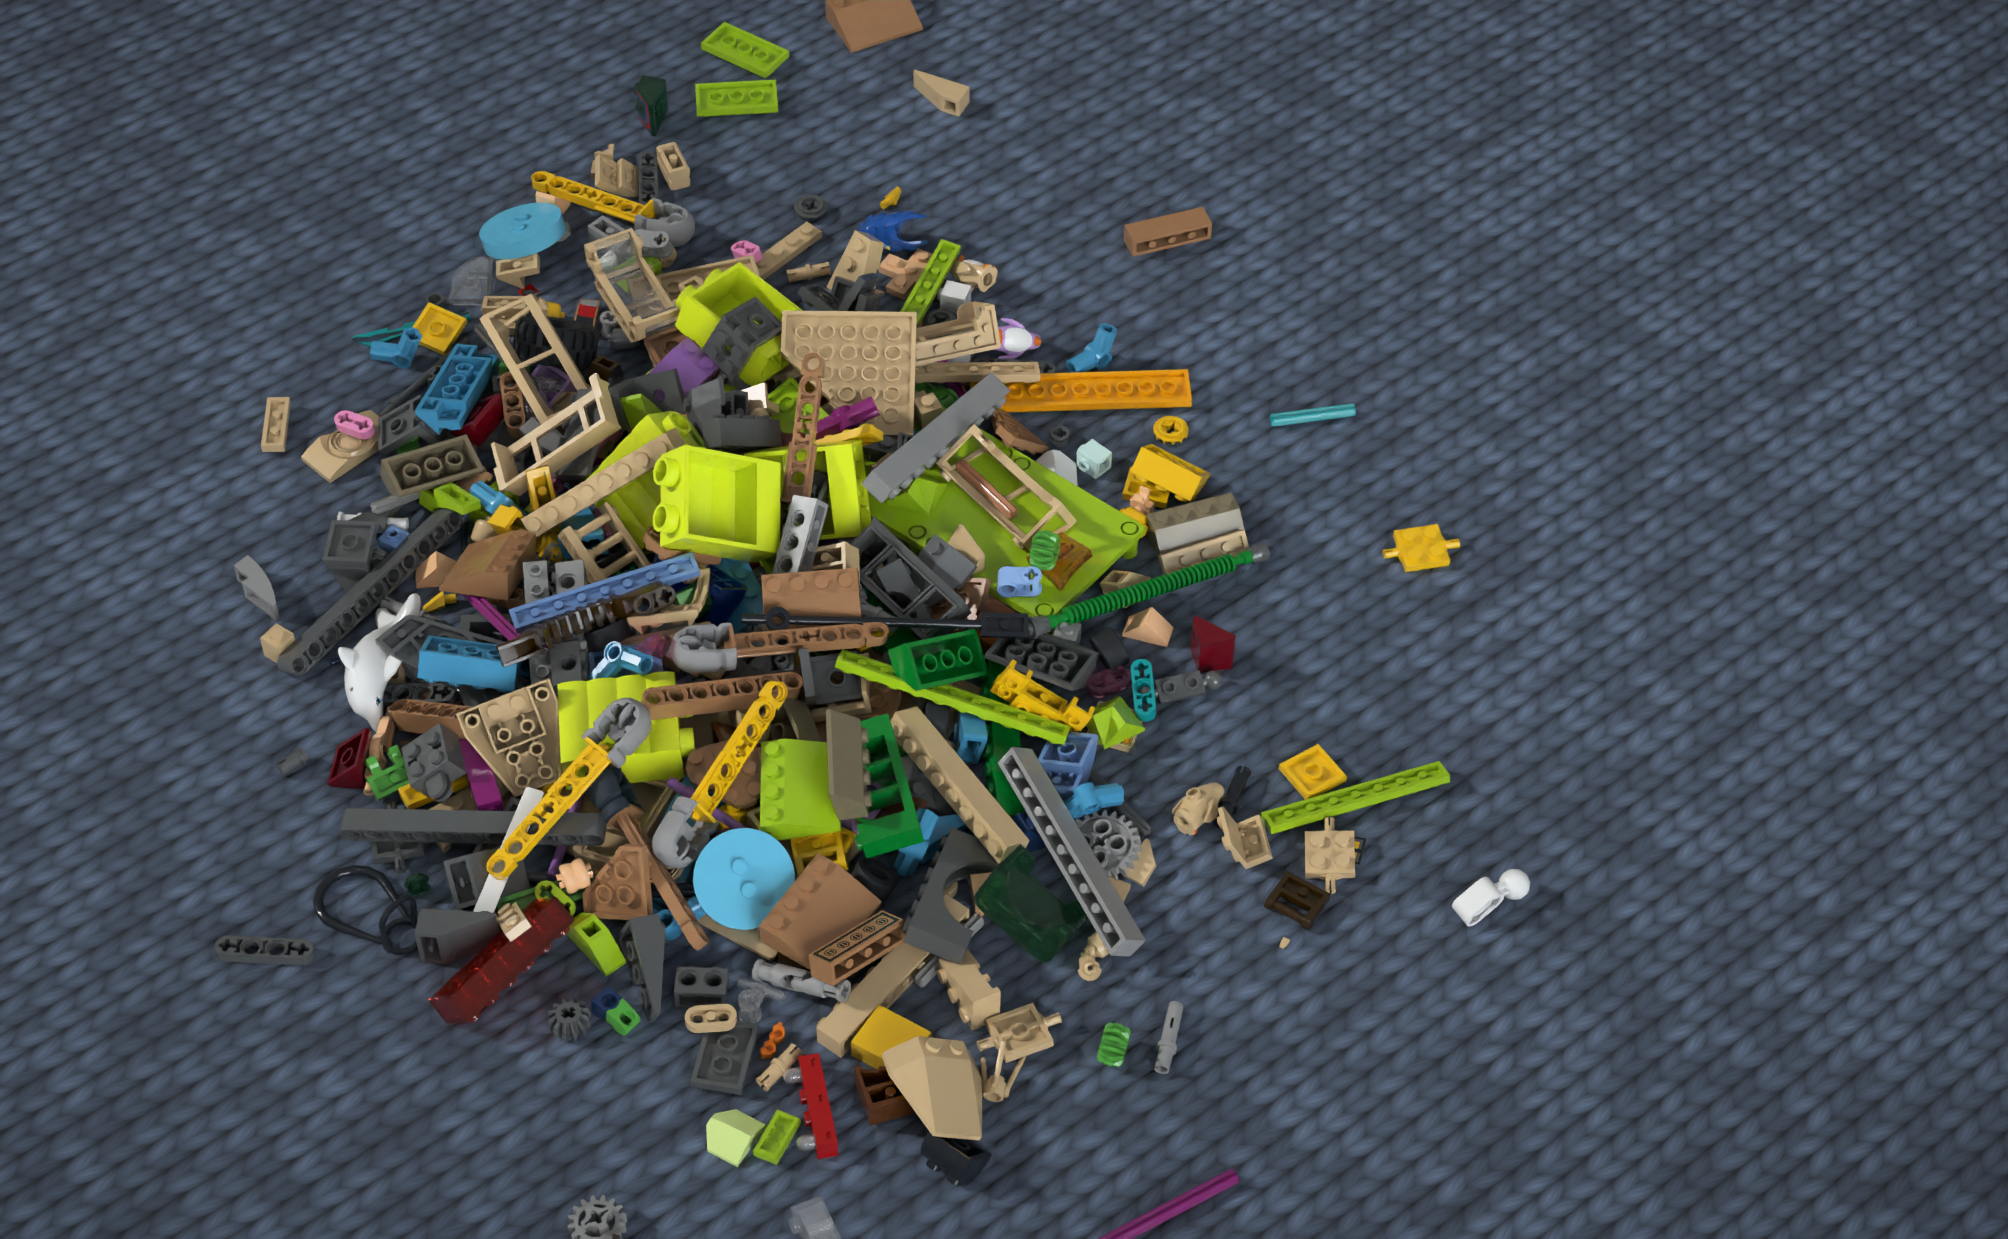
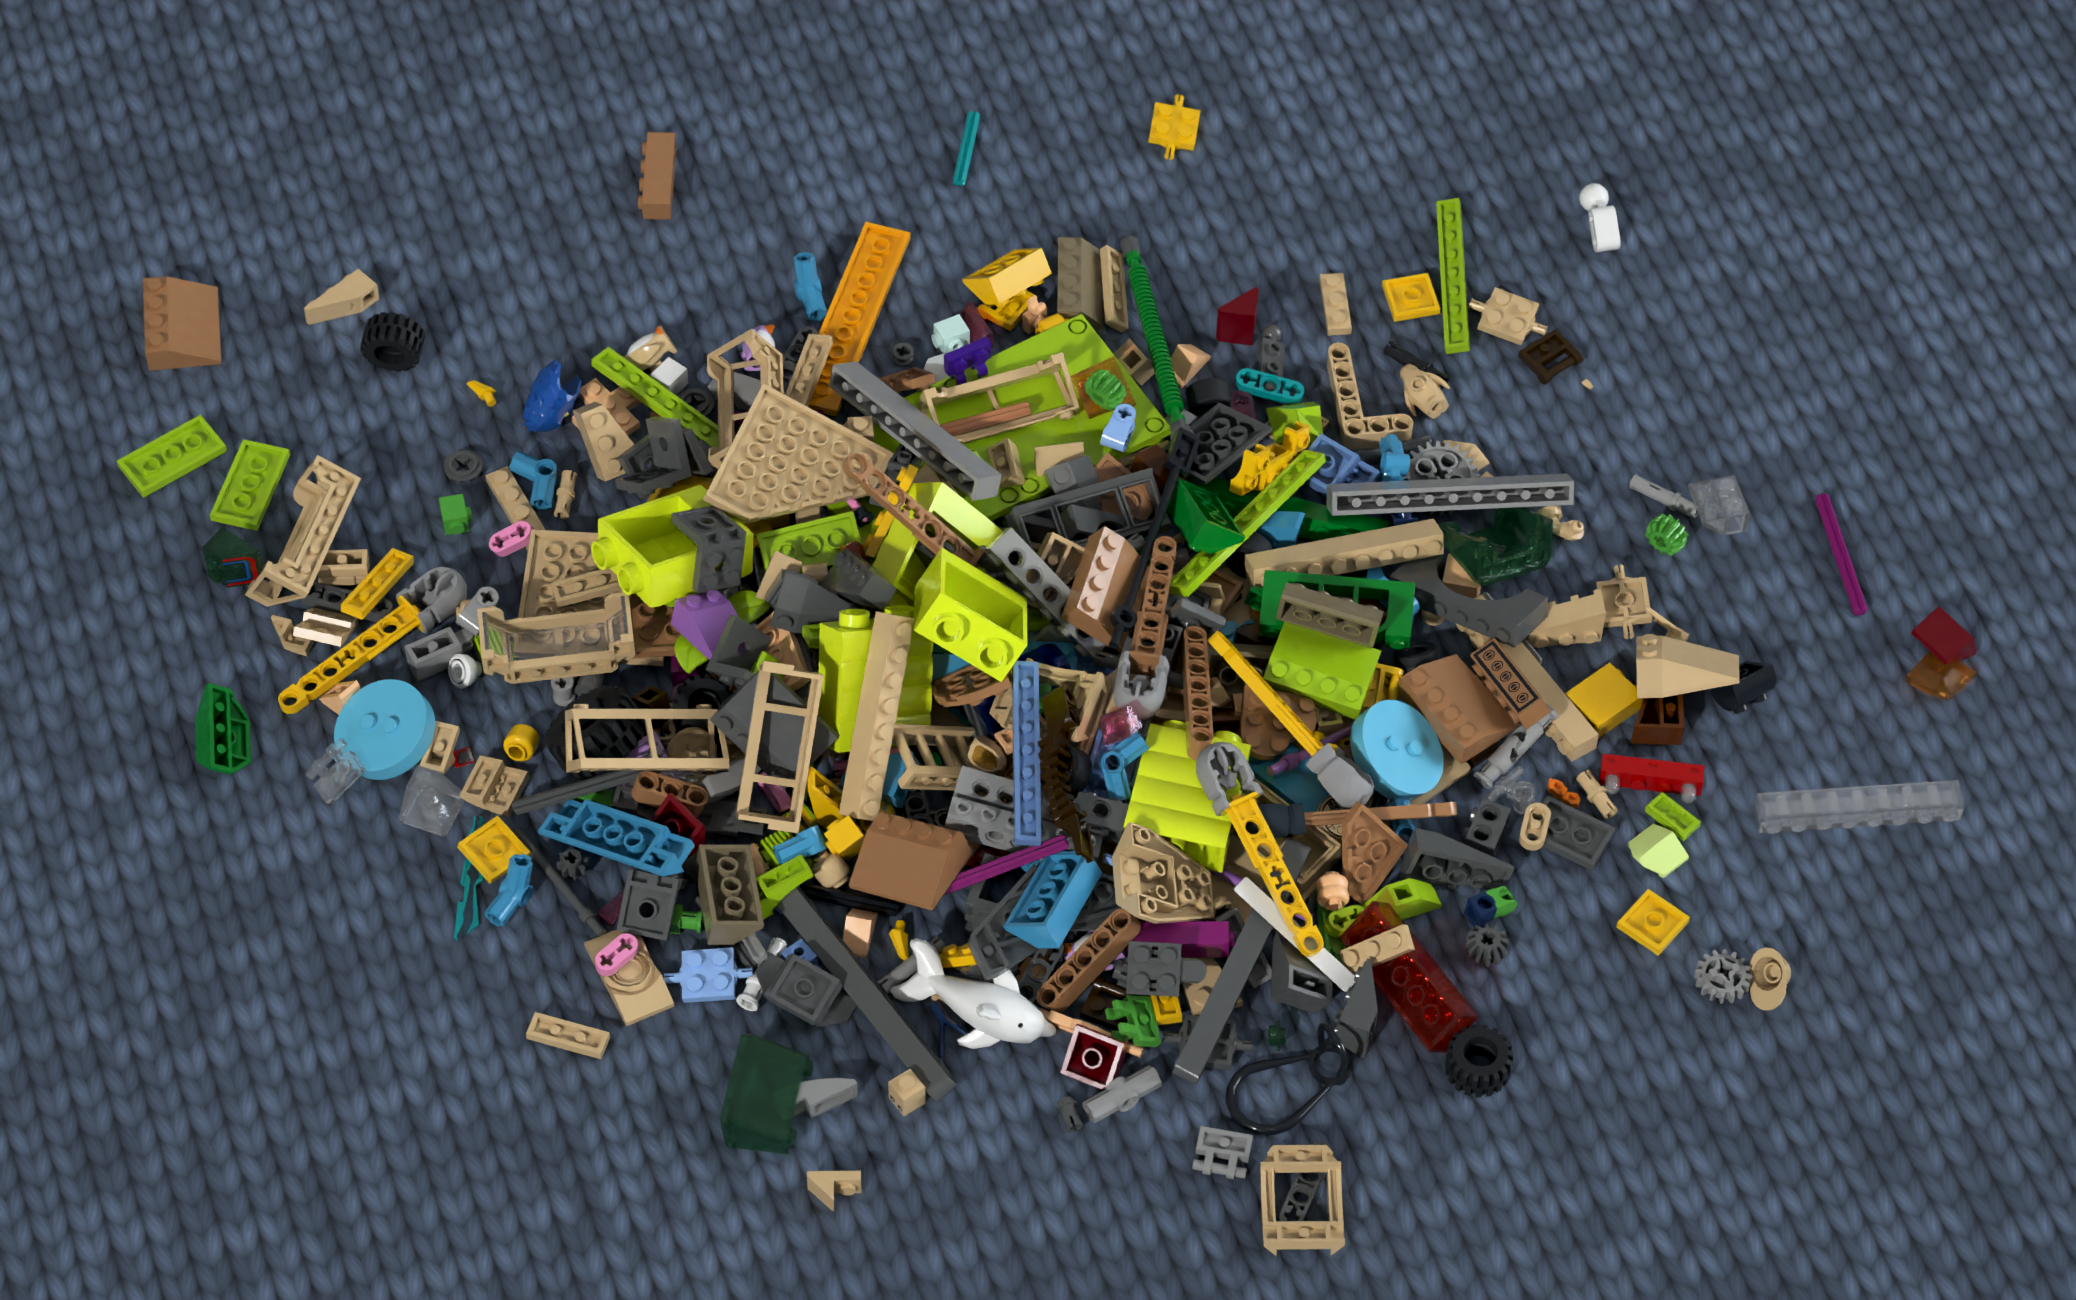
camera: 70 degrees left, 5 degrees up
dark grey plate [424,293,447,309] -> none
slope [574,299,601,328] -> none
magenta piece [816,396,880,440] -> none
yellow gear [1153,416,1189,445] -> none
tan bracket [1217,806,1273,869] -> none
none -> green wedge [195,683,251,775]
none -> tan windscreen [245,455,361,607]
none -> clear plate [305,738,366,805]
none -> yellow plate [341,548,414,620]
none -> black tyre [360,312,425,372]
none -> bright green brick [439,494,473,536]
none -> dark azure piece [509,451,558,511]
none -> light blue plate [664,947,754,1003]
none -> clear green windscreen [721,1033,813,1154]
none -> tan slope [807,1171,861,1211]
none -> dark purple plate [944,336,991,386]
none -> clear pink slope [960,301,993,350]
none -> tan slope [987,437,1025,488]
none -> light grey piece [1083,1065,1162,1123]
none -> light grey plate [1192,1126,1253,1179]
none -> tan wedge [1260,1145,1345,1256]
none -> tan plate [1319,273,1352,336]
none -> tan beam [1327,342,1413,450]
none -> black tyre [1445,1024,1513,1097]
none -> yellow plate [1616,889,1690,956]
none -> clear slope [1687,475,1750,535]

